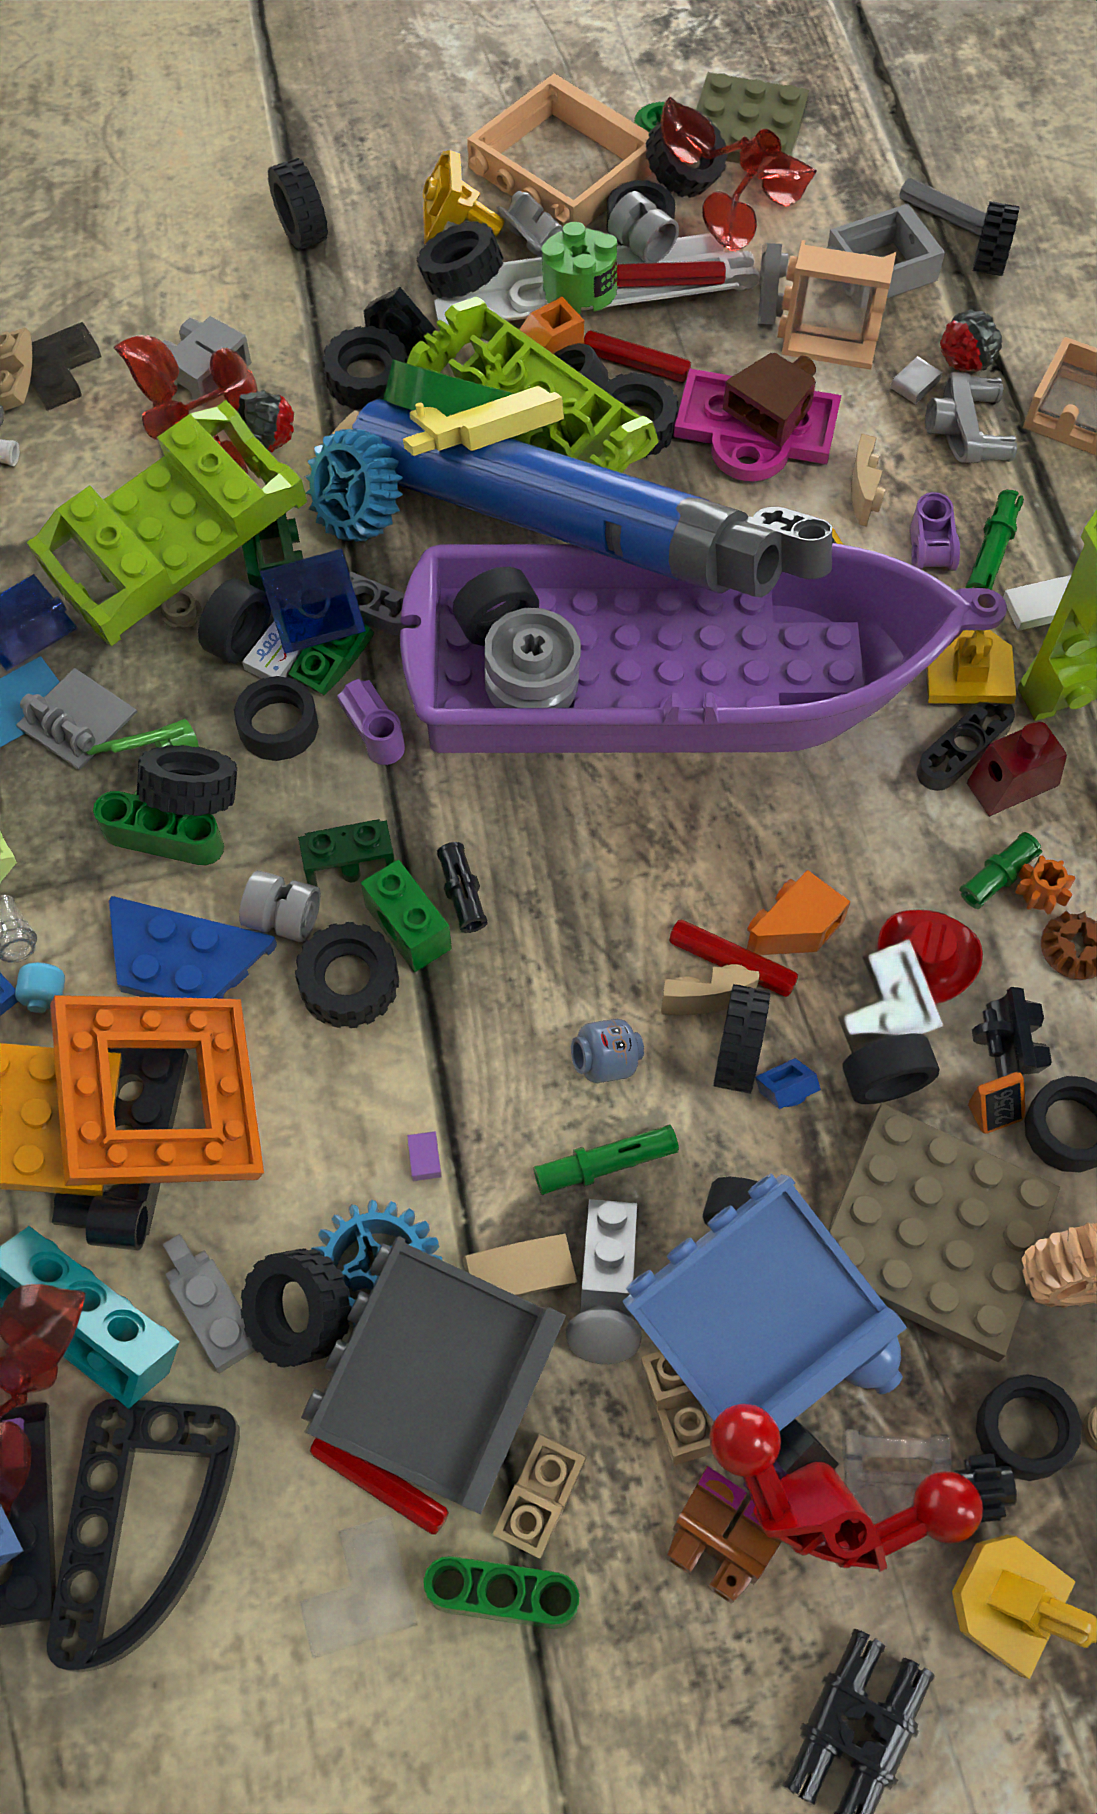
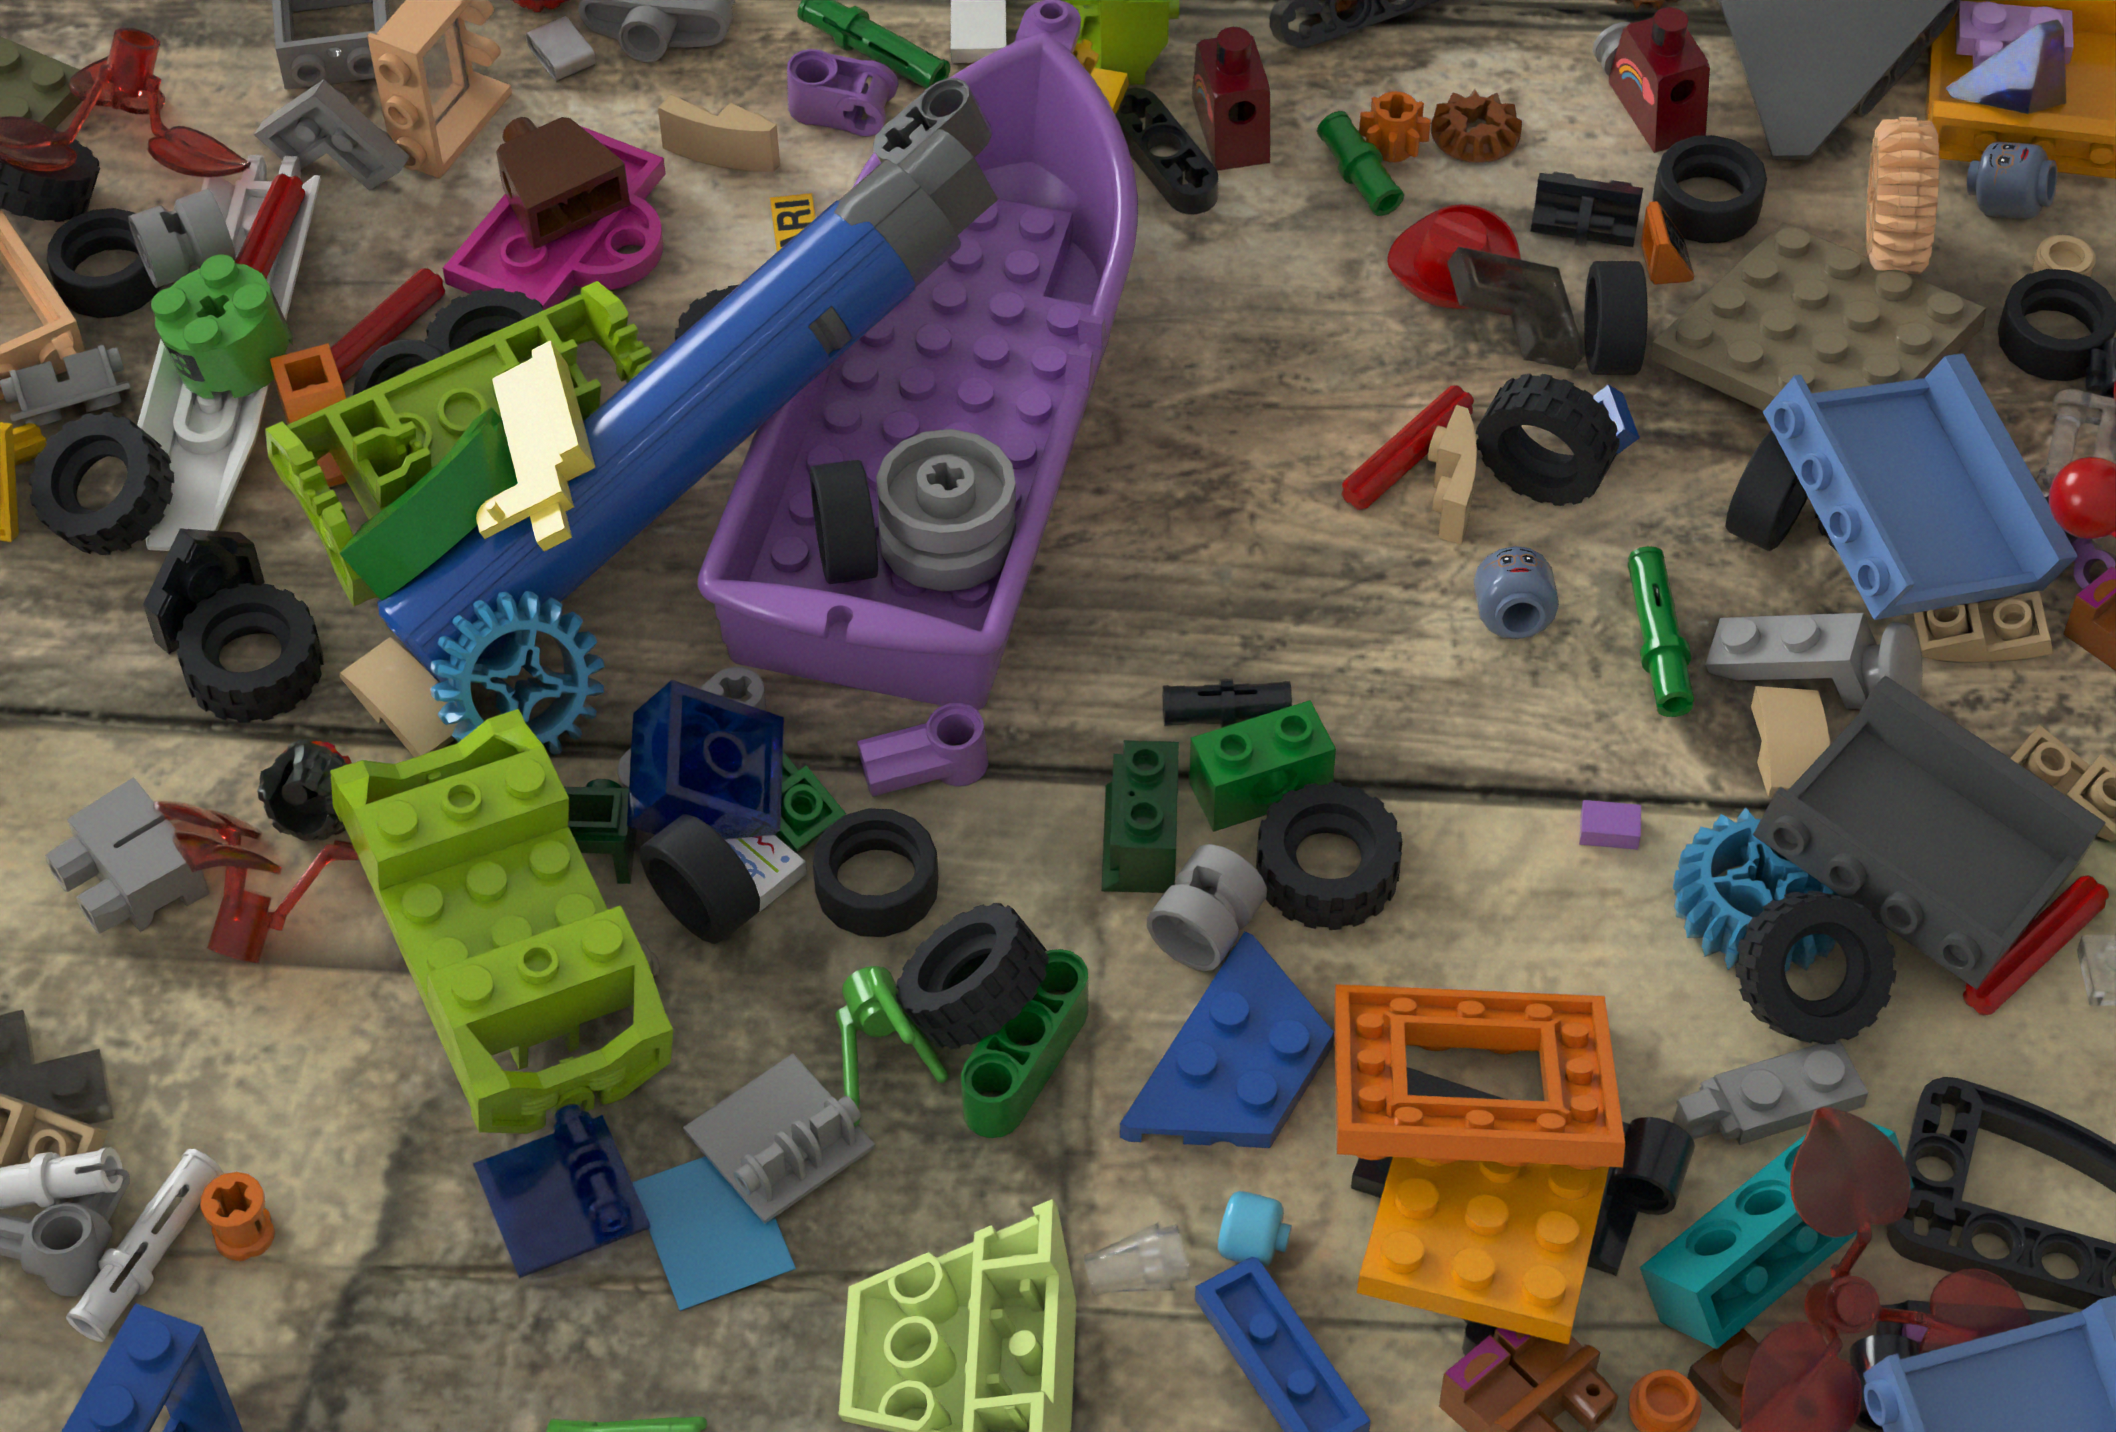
camera: 75 degrees left, 10 degrees down
orange slope [747,870,851,955] -> none

